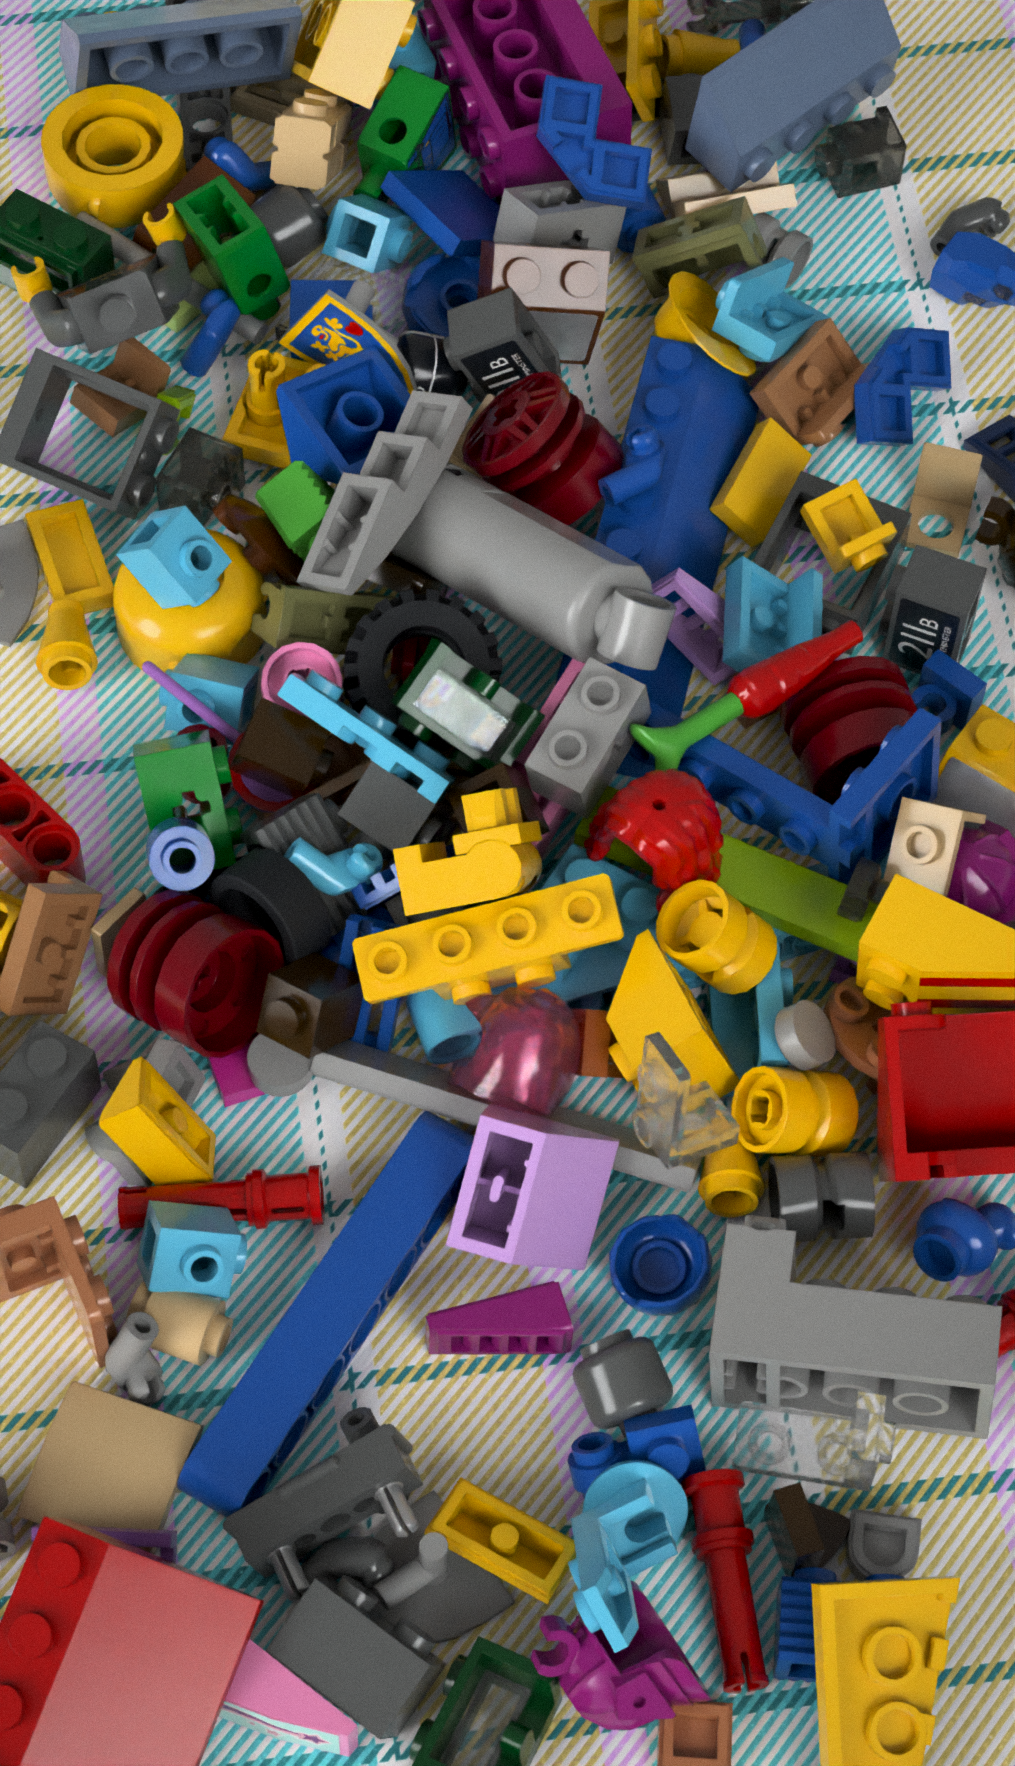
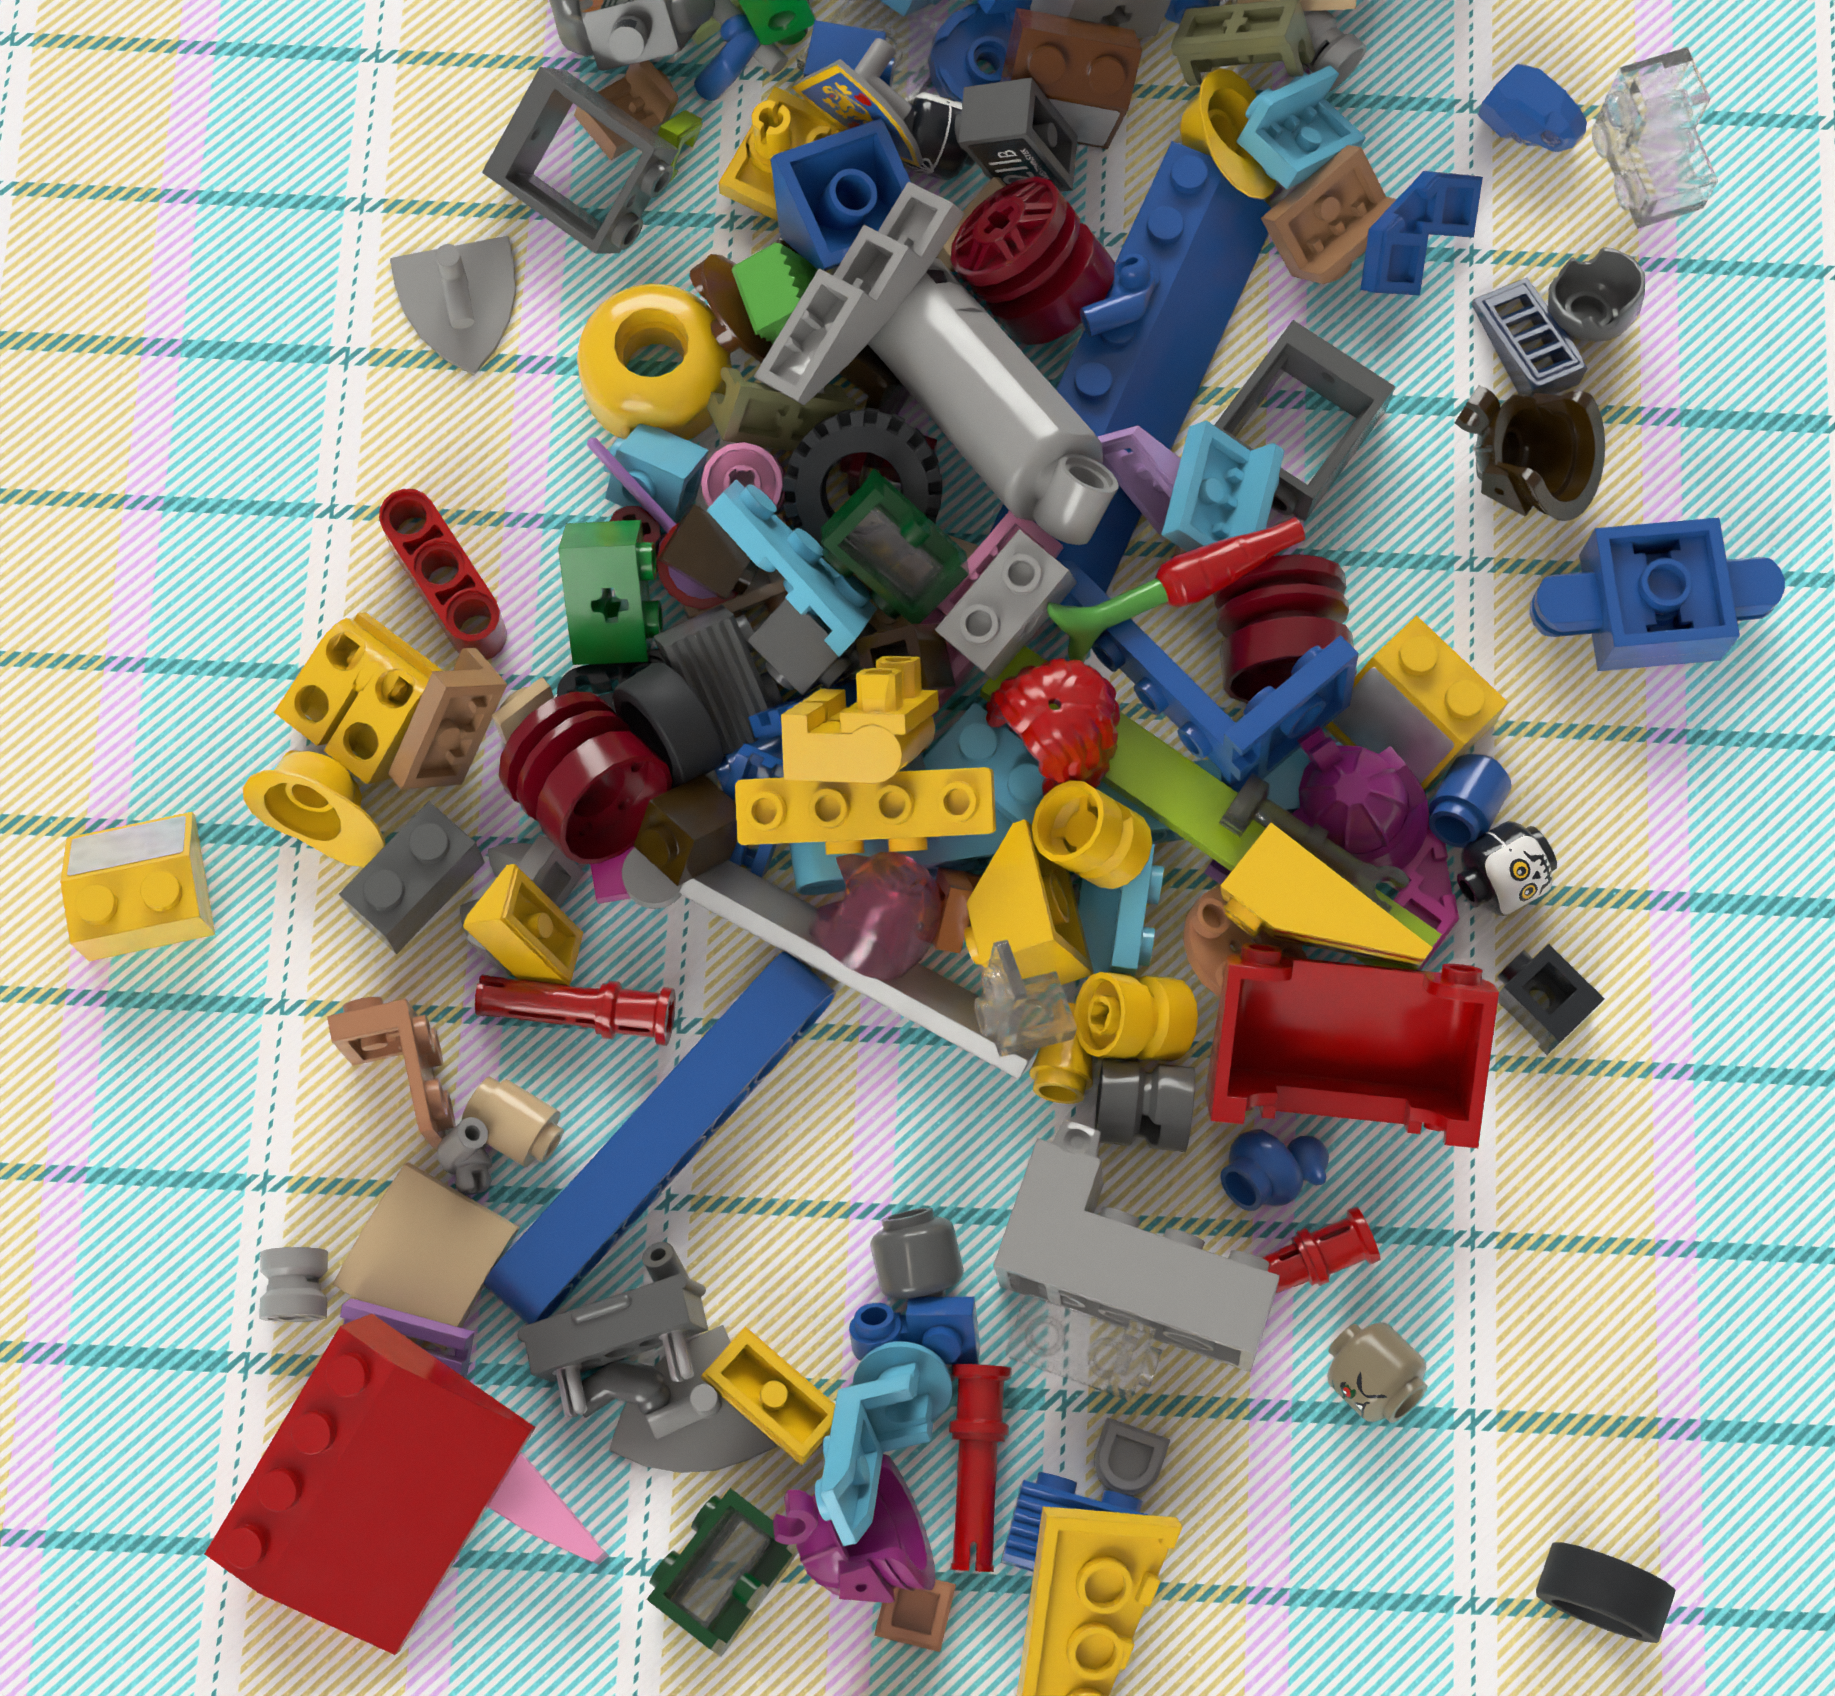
camera: 10 degrees right, 15 degrees up
yellow tile [25,499,114,614] -> none
yellow cone [36,599,98,690] -> none
medium azure brick [116,505,232,609] -> none
medium azure brick [136,1200,247,1298] -> none
brick [146,817,215,891] -> none
clear smoke brick [155,427,245,527] -> none
dark grey brick [265,1575,447,1739] -> none
medium azure arm [283,837,383,896] -> none
magenta slope [425,1281,573,1355] -> none
lavender slope [445,1103,620,1270] -> none
blue hair [609,1214,712,1316] -> none
yellow tile [709,417,812,547] -> none
dark brown tile [764,1482,850,1577] -> none
light grey tile [774,1000,836,1070] -> none
yellow bracket [800,478,897,574] -> none
dark grey brick [878,544,987,674] -> none
tan bracket [883,797,986,897] -> none
tan bracket [906,442,983,558] -> none
blue tile [912,649,987,735] -> none
dark grey arm [930,197,1010,257] -> none

